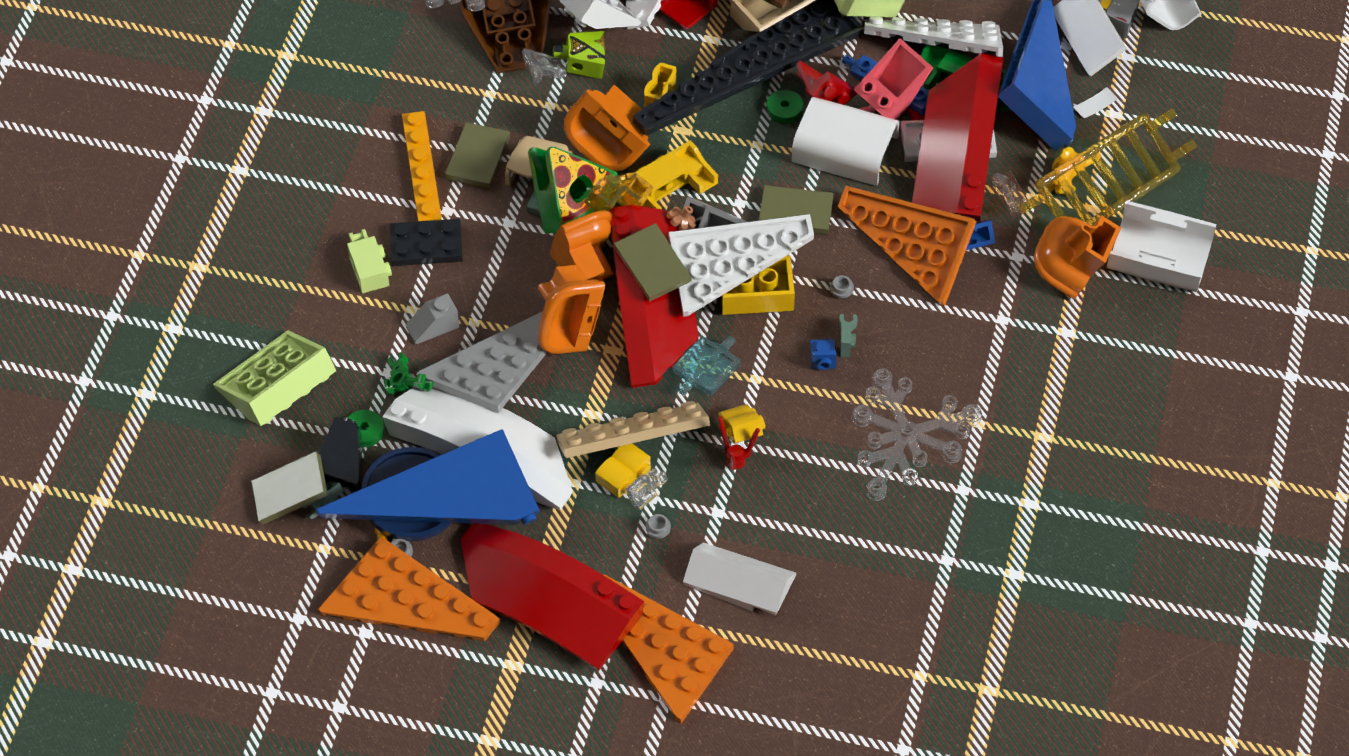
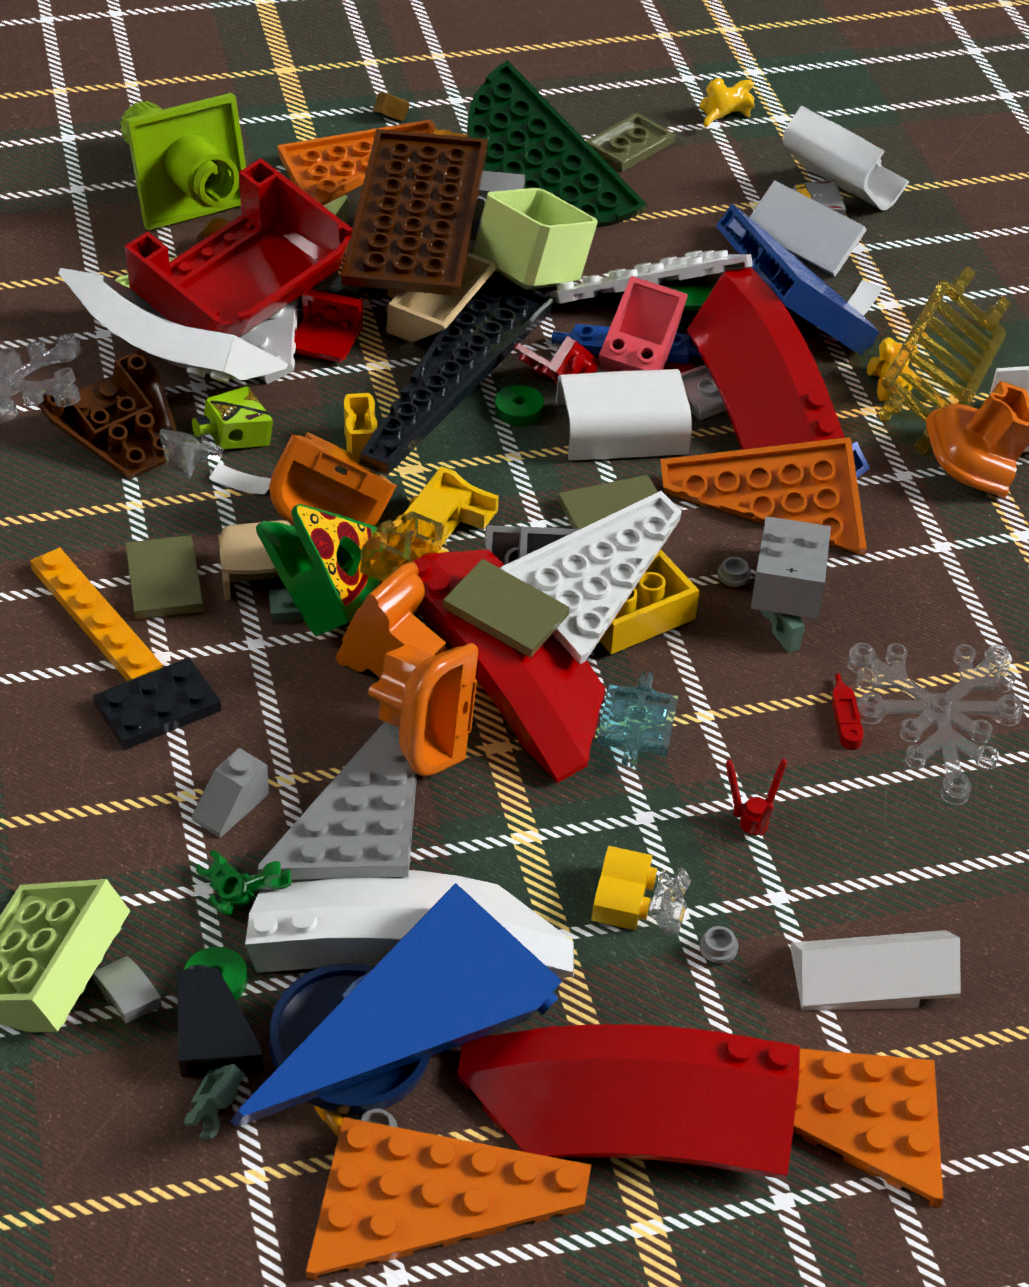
camera: 30 degrees left, 10 degrees down
tile [252,452,328,525] -> none
yellowish green brick [347,229,392,293] -> none
tan plate [556,401,710,458] -> none
nougat plant [667,205,696,231] -> none
yellow brick [718,404,765,444] -> none
blue bracket [810,339,836,370] -> none
clear hinge [992,171,1031,220] -> none
none -> light grey slope [92,956,162,1024]
none -> white sticker [209,463,271,495]
none -> light grey brick [750,516,831,619]
none -> red piece [831,673,864,750]

